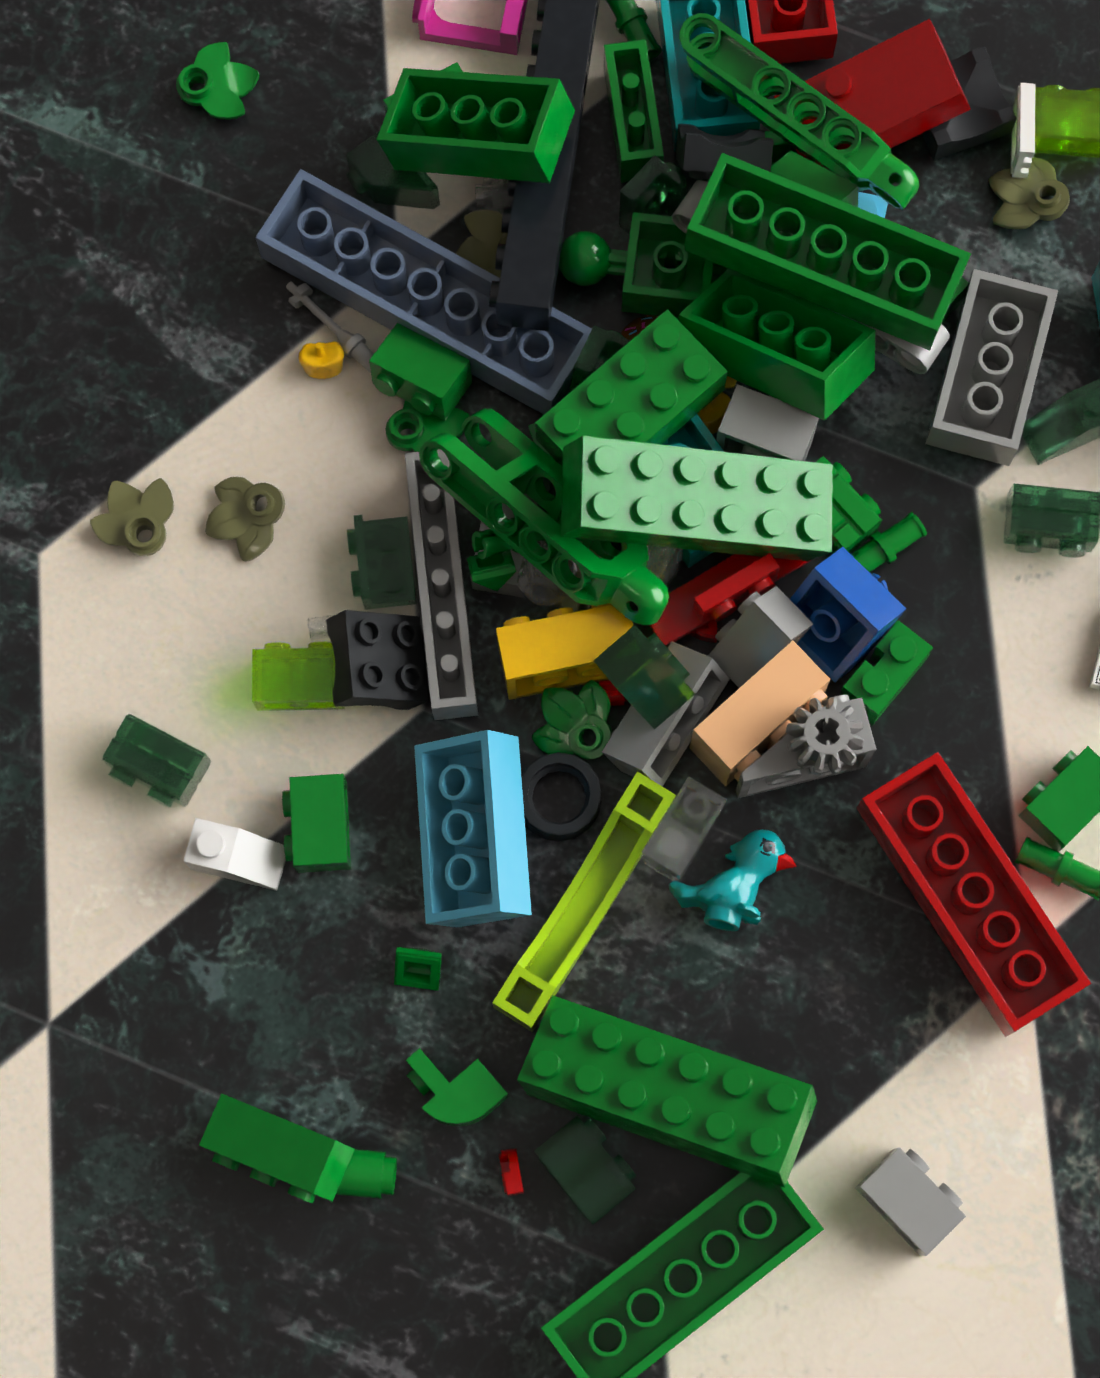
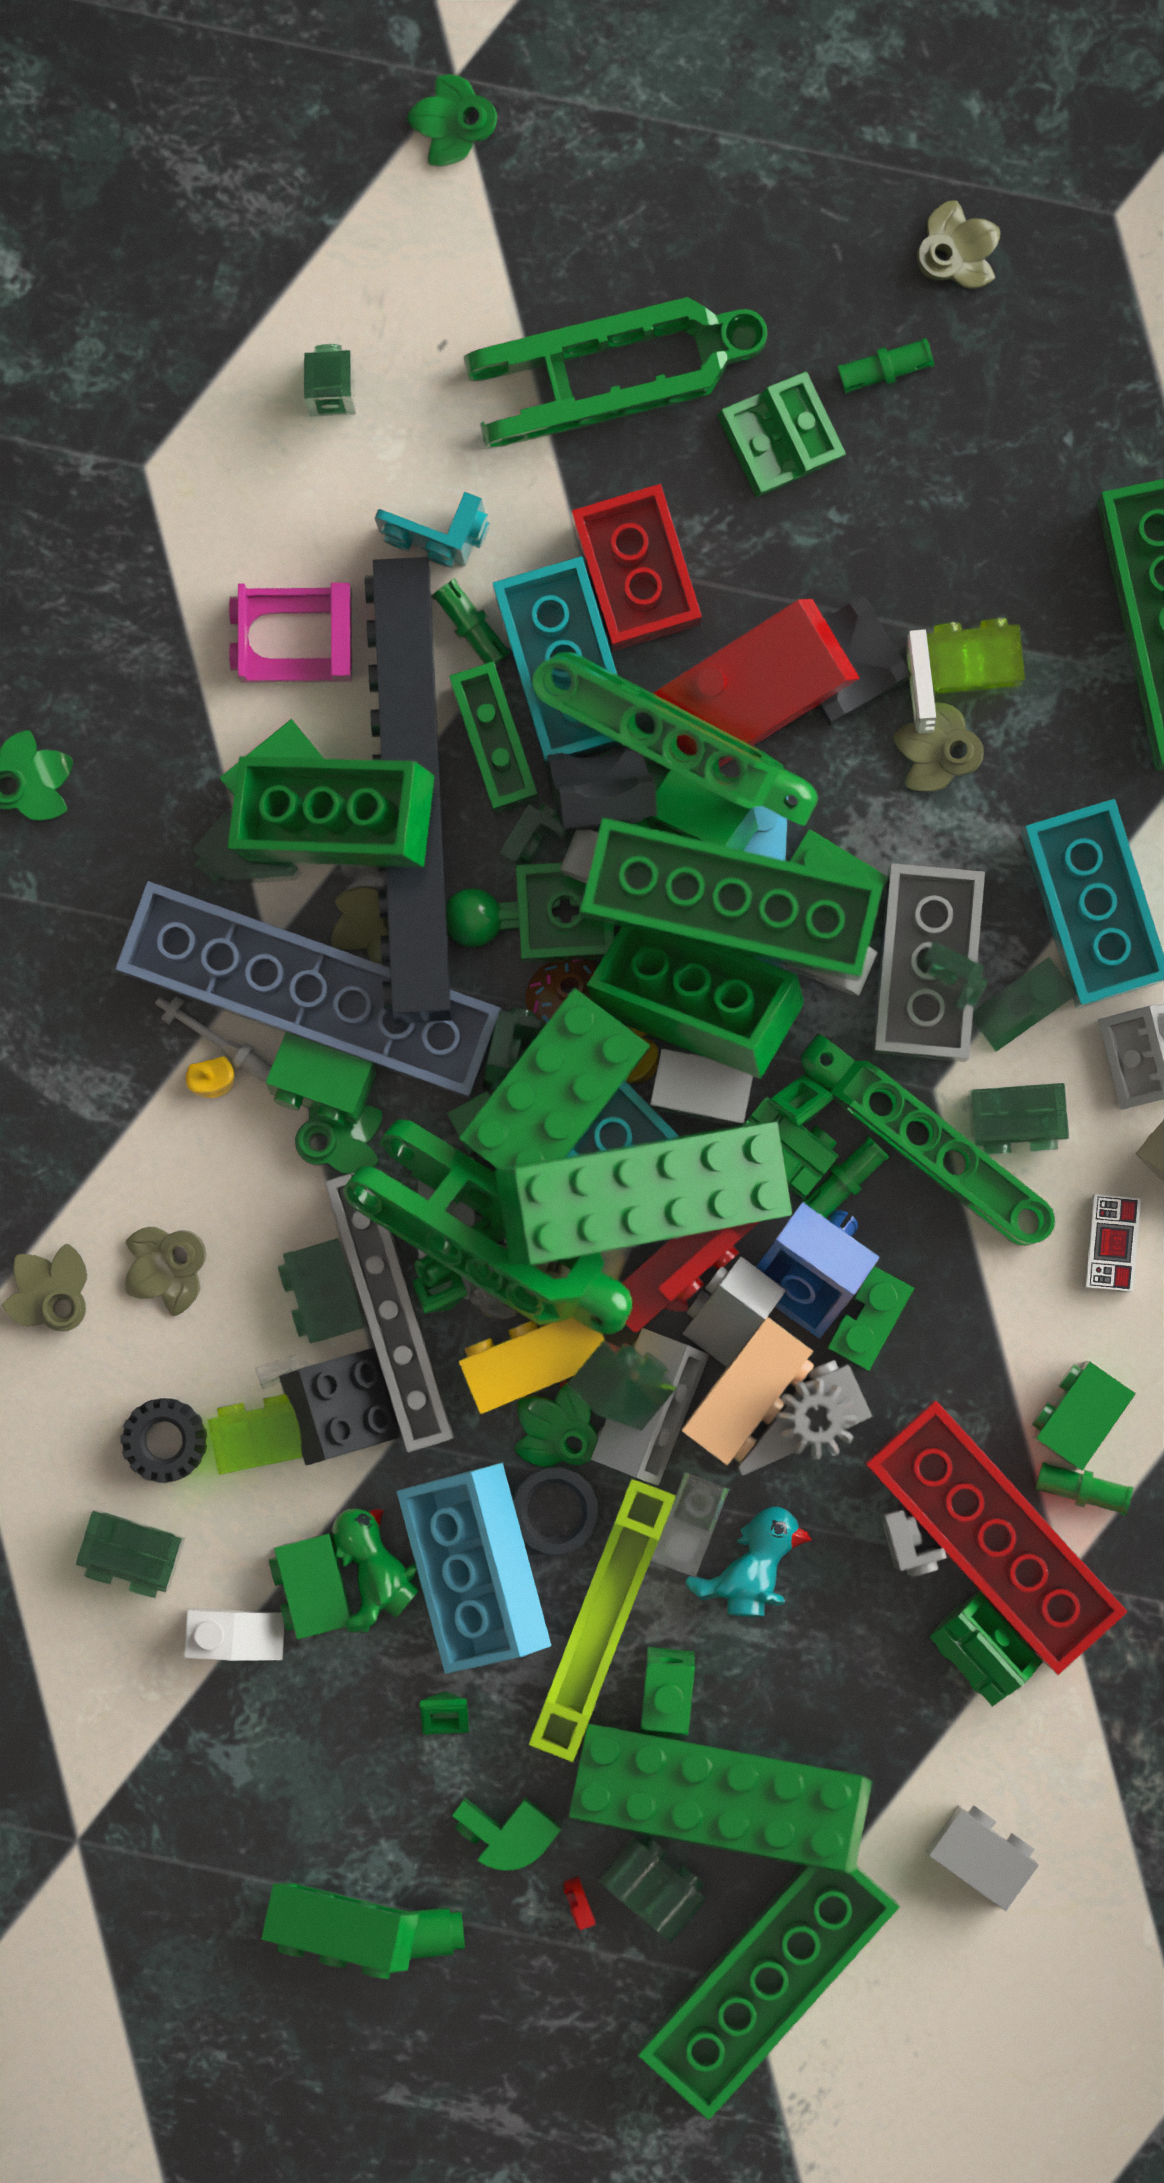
camera: 10 degrees left, 10 degrees up
none -> black tyre [120,1398,208,1483]
none -> green animal [332,1508,420,1634]
none -> green torso [639,1647,695,1741]
none -> green slope [769,1074,834,1126]
none -> green piece [800,1033,1055,1246]
none -> light grey bracket [879,1508,946,1577]
none -> clear green bracket [921,941,988,1012]
none -> green brick [929,1591,1043,1707]

